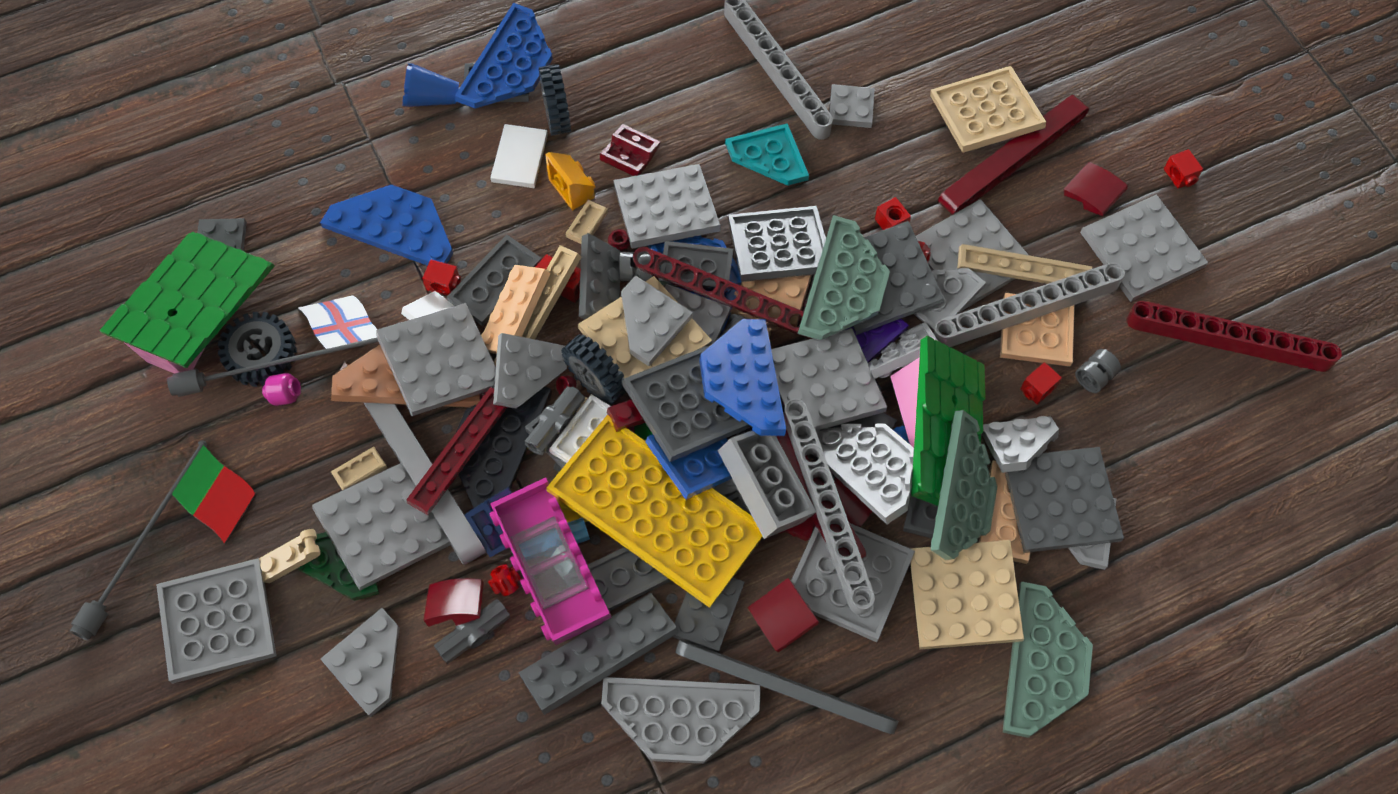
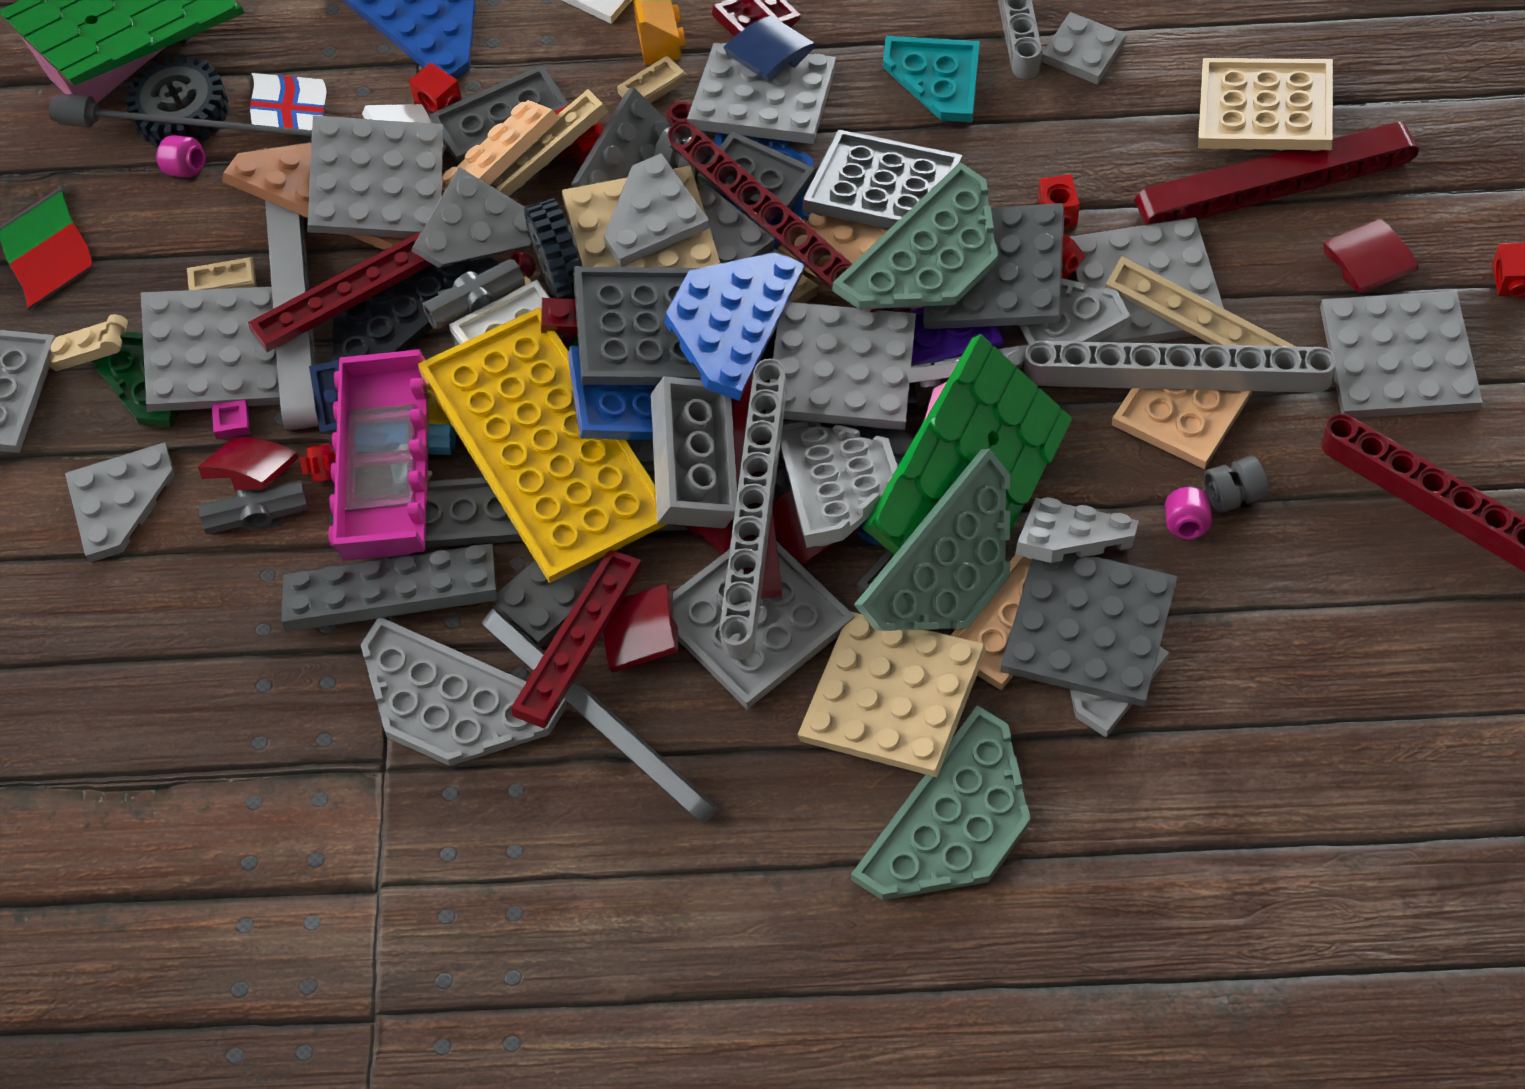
camera: 30 degrees right, 5 degrees down
red brick [1020,362,1062,405] -> none
none -> dark pink plate [212,399,250,439]
none -> dark red plate [511,550,641,729]
none -> dark blue slope [724,16,816,82]
none -> dark pink head [1165,487,1212,540]

